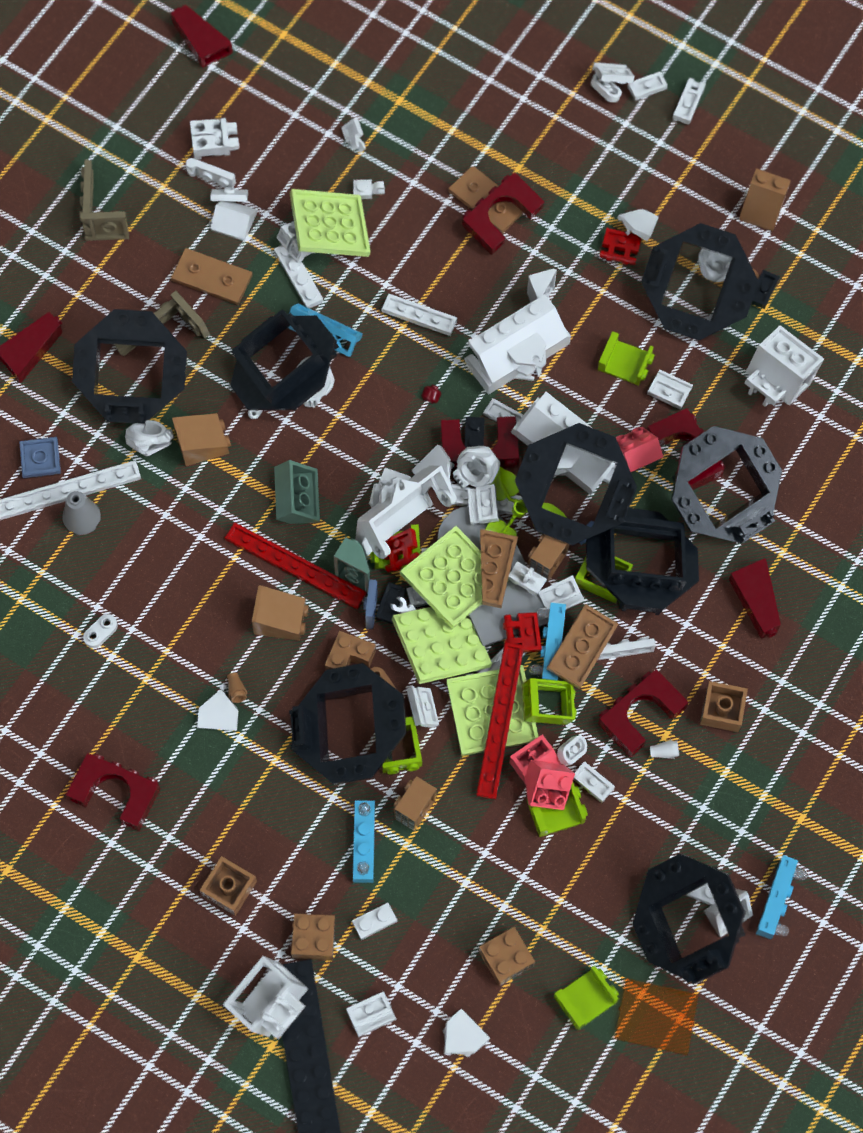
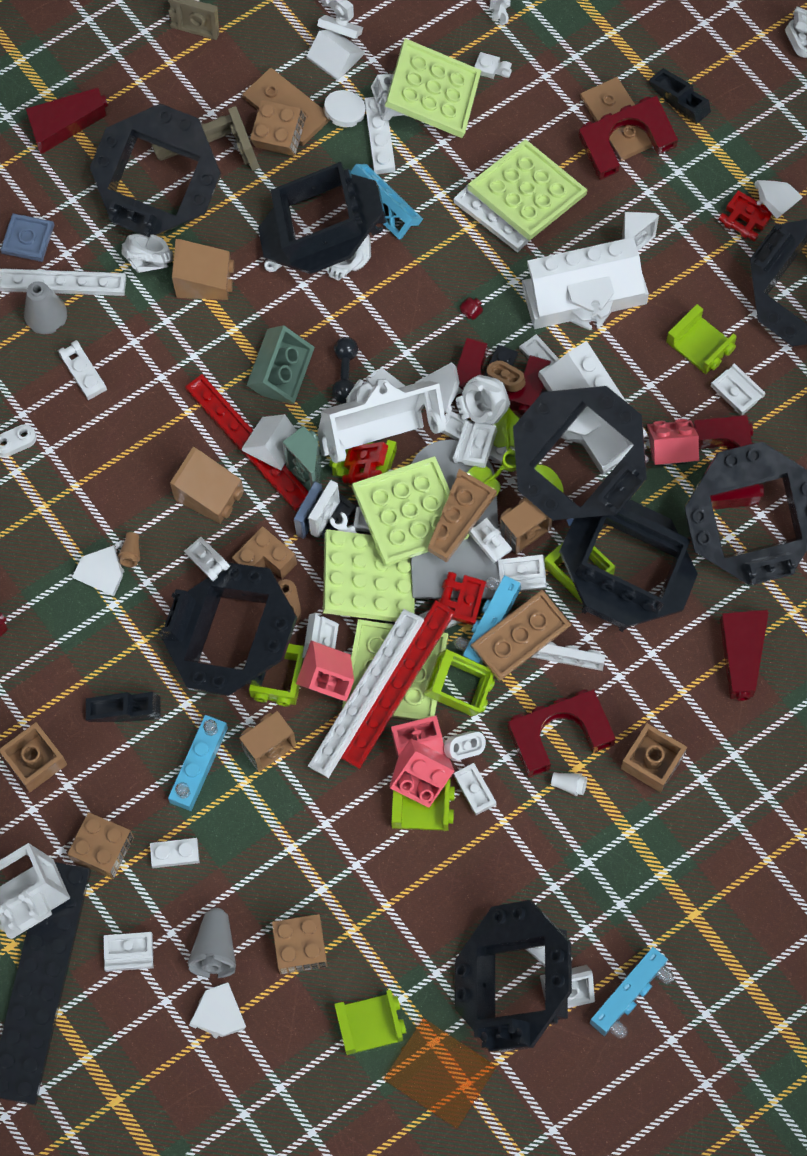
camera: 25 degrees right, 0 degrees up
none -> white plate [57,340,107,400]
none -> black slope [86,692,161,722]
none -> white plate [184,537,230,581]
none -> light grey cone [188,908,236,978]
none -> white slope [242,414,297,470]
none -> medium nougat brick [250,100,307,156]
none -> coral slope [296,641,354,702]
none -> white tile [308,480,340,538]
none -> white tile [308,609,424,778]
none -> white tile [323,90,366,127]
none -> black piece [332,337,358,404]
none -> yellowish green plate [467,139,587,241]
none -> medium nougat plate [487,361,526,392]
none -> black slope [649,68,711,124]

